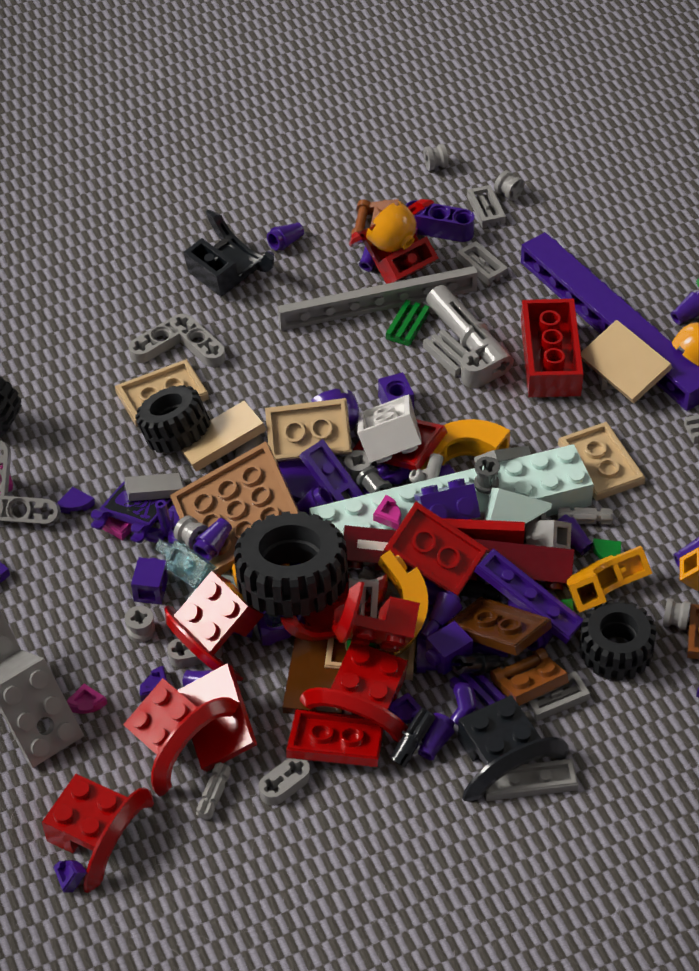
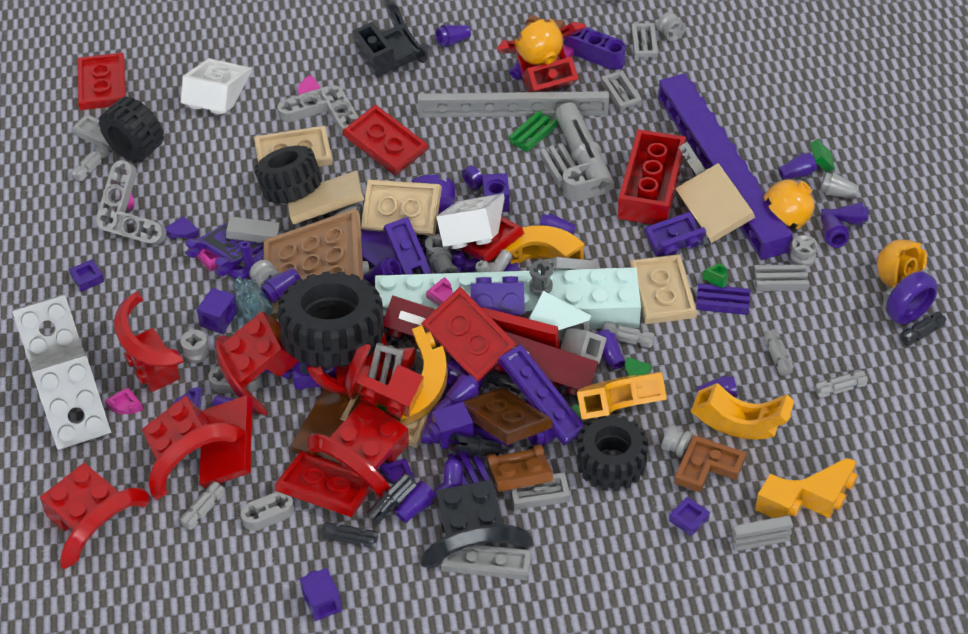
camera: 15 degrees right, 0 degrees up
dark purple tile [53,860,87,893] -> none
none -> red piece [114,291,184,393]
none -> white slope [181,58,252,114]
none -> dark pink tile [298,75,321,95]
none -> dark purple brick [299,568,342,622]
none -> black axle [322,522,378,548]
none -> red tile [342,104,429,176]
none -> dark purple tile [462,165,483,190]
none -> dark purple cone [539,213,576,235]
none -> dark purple bracket [644,212,706,257]
none -> light grey tile [679,142,706,175]
none -> dark purple tile [696,284,750,315]
none -> green tile [702,263,729,288]

